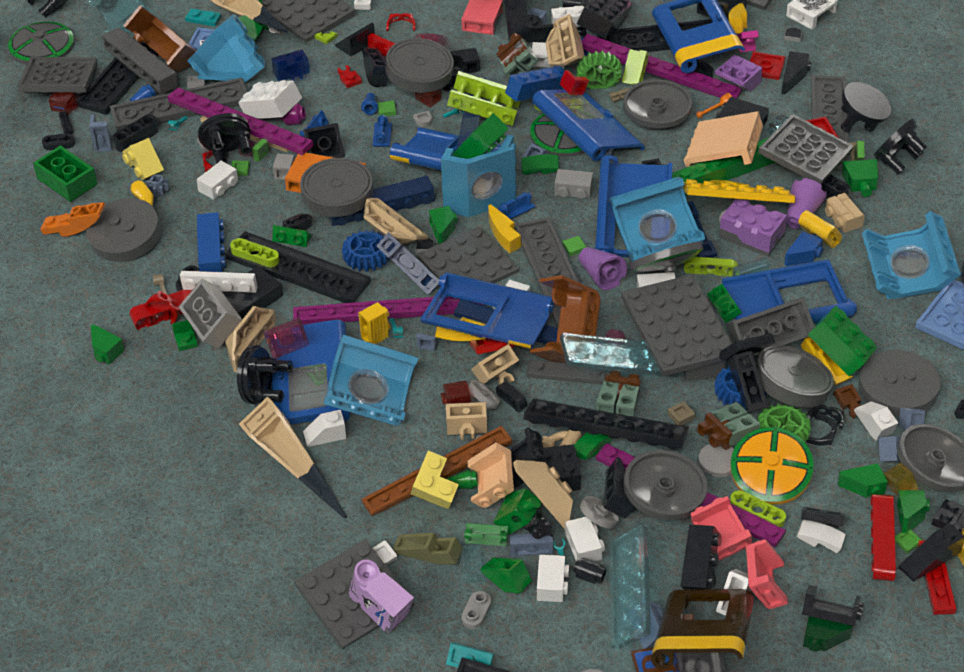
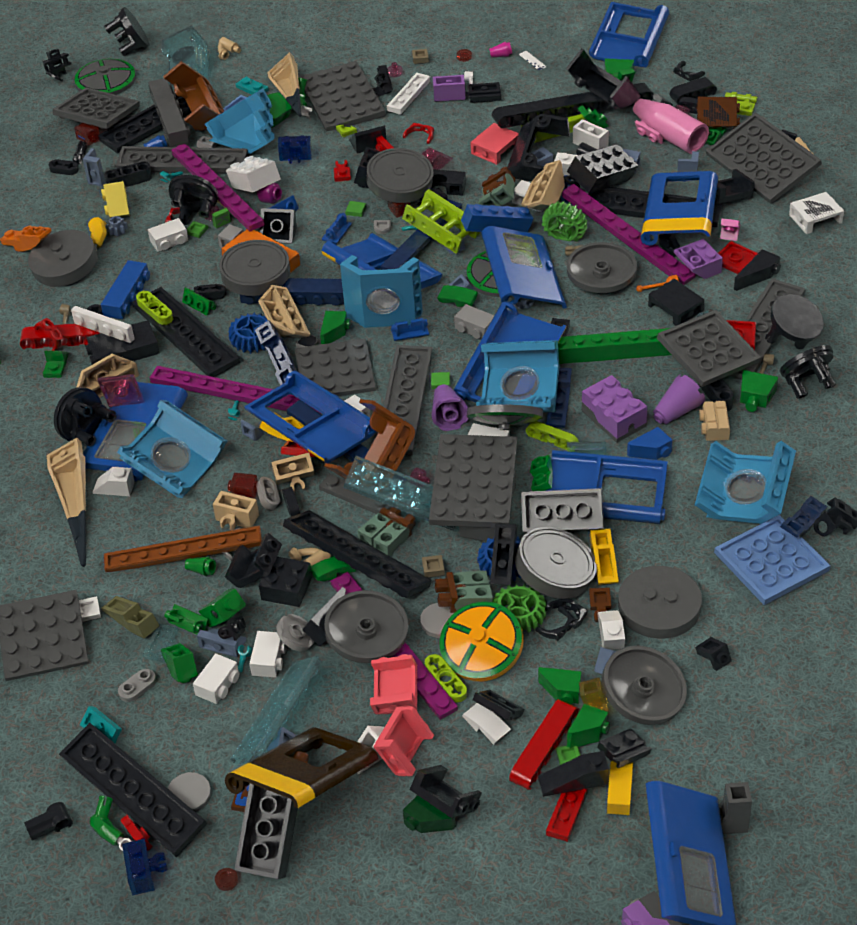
camera: 25 degrees right, 0 degrees up
green brick [33,145,97,202] -> none
light grey brick [179,279,242,348] -> none
lavender piece [348,560,414,635] -> none
yellow brick [358,302,390,344] -> none
blue cone [361,93,378,115] -> none
light yellow brick [410,451,459,509] -> none
green brick [454,113,509,159] -> none
light nougat panel [468,443,514,508] -> none
yellow slope [488,204,521,253] -> none
tan wedge [513,460,573,529] -> none
red panel [560,70,589,95] -> none
black brick [573,557,607,584] -> none
lime panel [622,50,649,85] -> none
black brick [680,524,721,590] -> none
yellow plate [683,179,795,203] -> none
light nougat panel [684,111,763,167] -> none
black piece [719,333,775,360] -> none
yellow slope [728,3,747,34] -> none
black tile [784,27,802,42] -> none
yellow connector [798,210,842,249] -> none
green brick [808,306,877,376] -> none
bright green tile [855,141,865,160] -> none
sand blue slope [899,408,926,429] -> none

